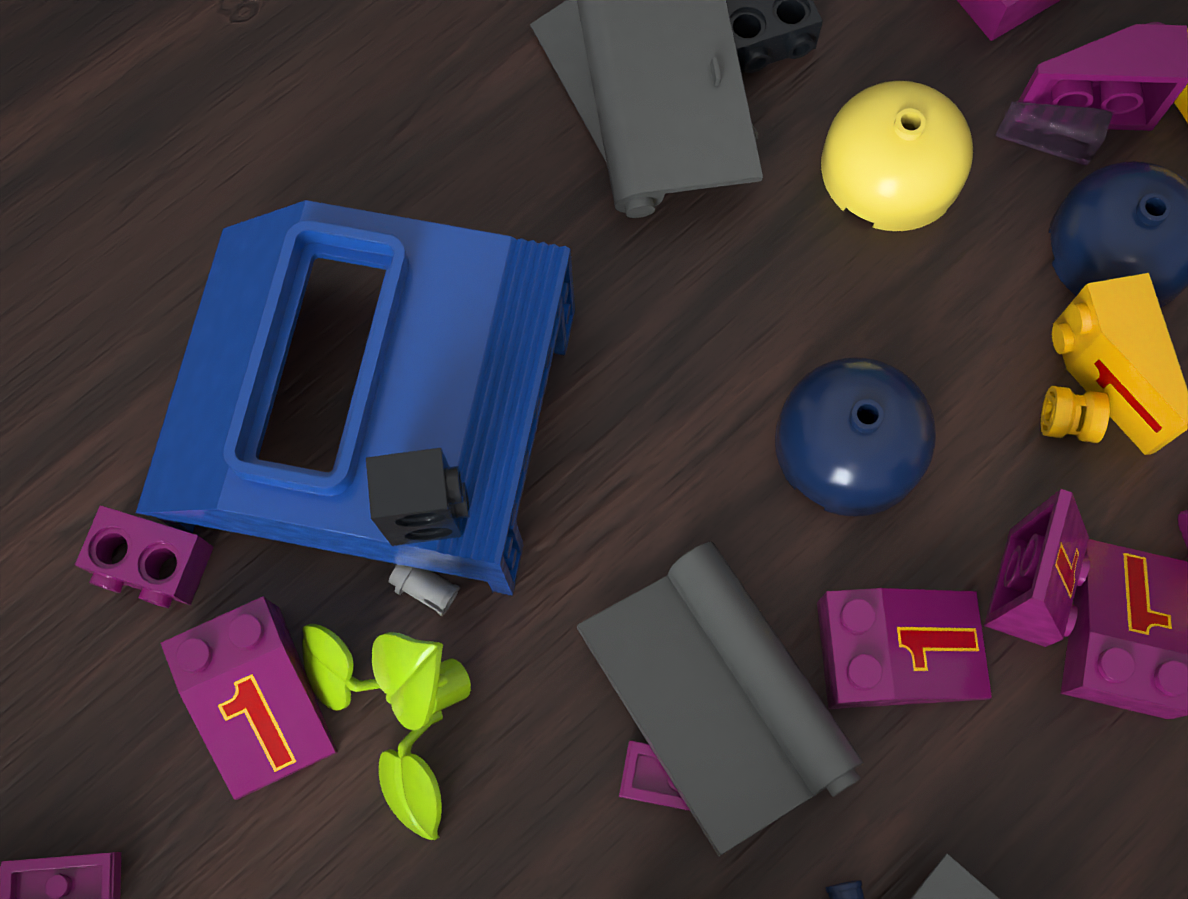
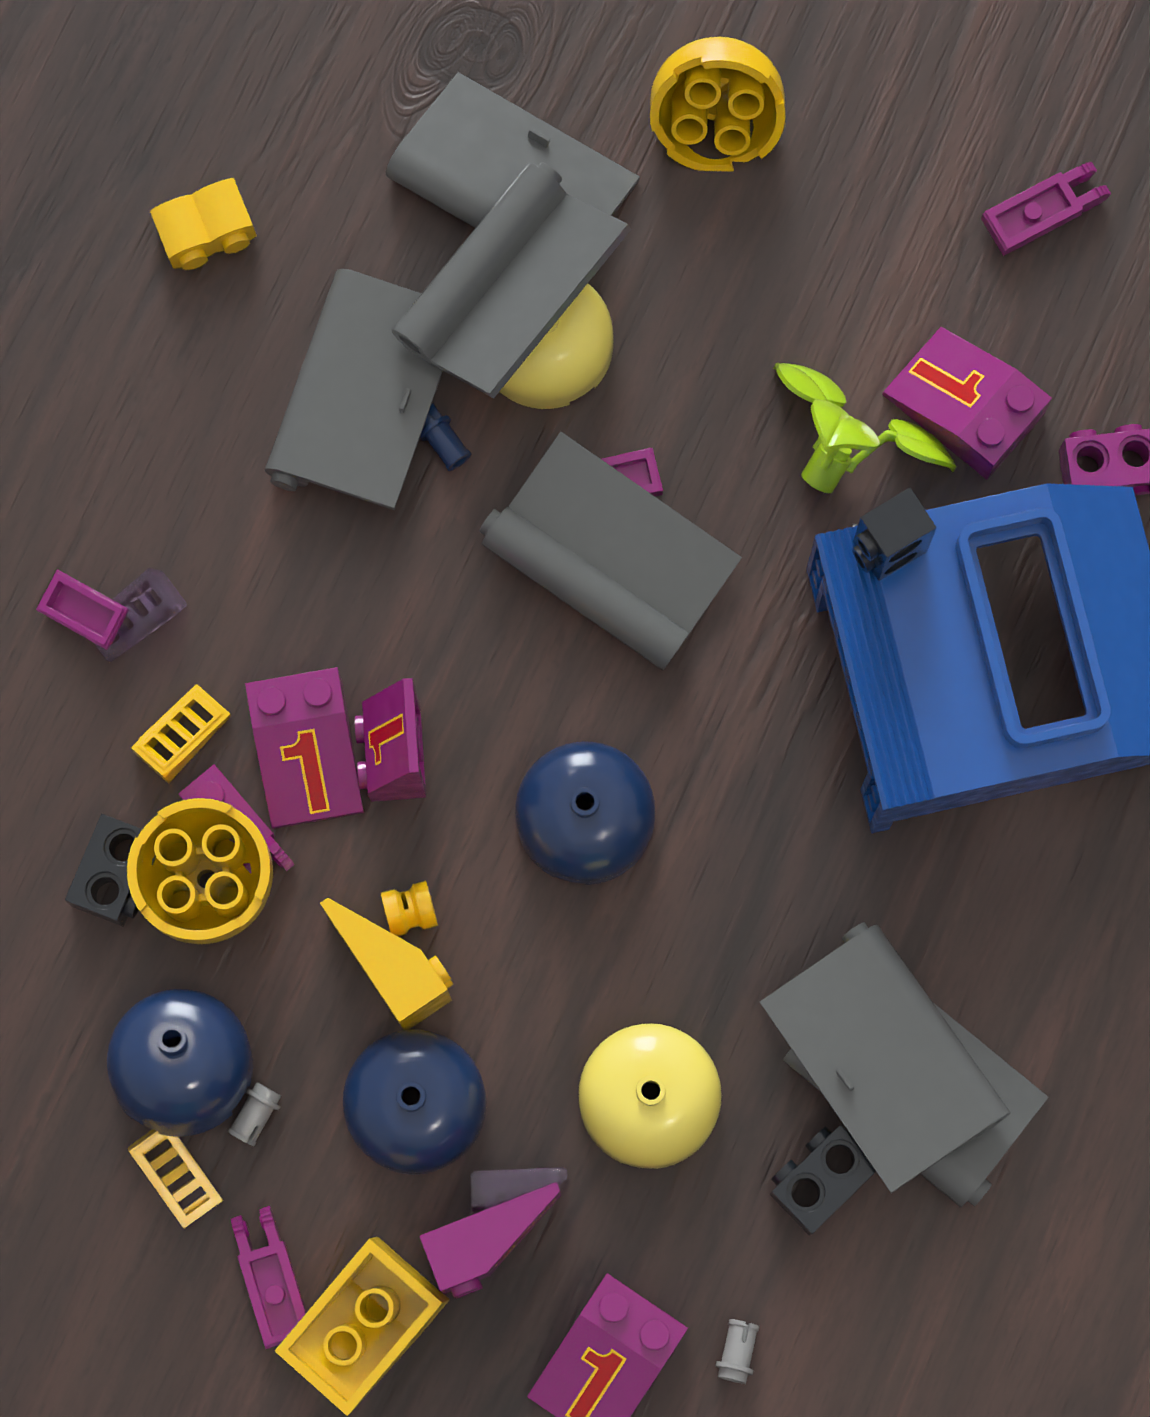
camera: 155 degrees right, 5 degrees up
magenta slope [817,588,992,709] -> none

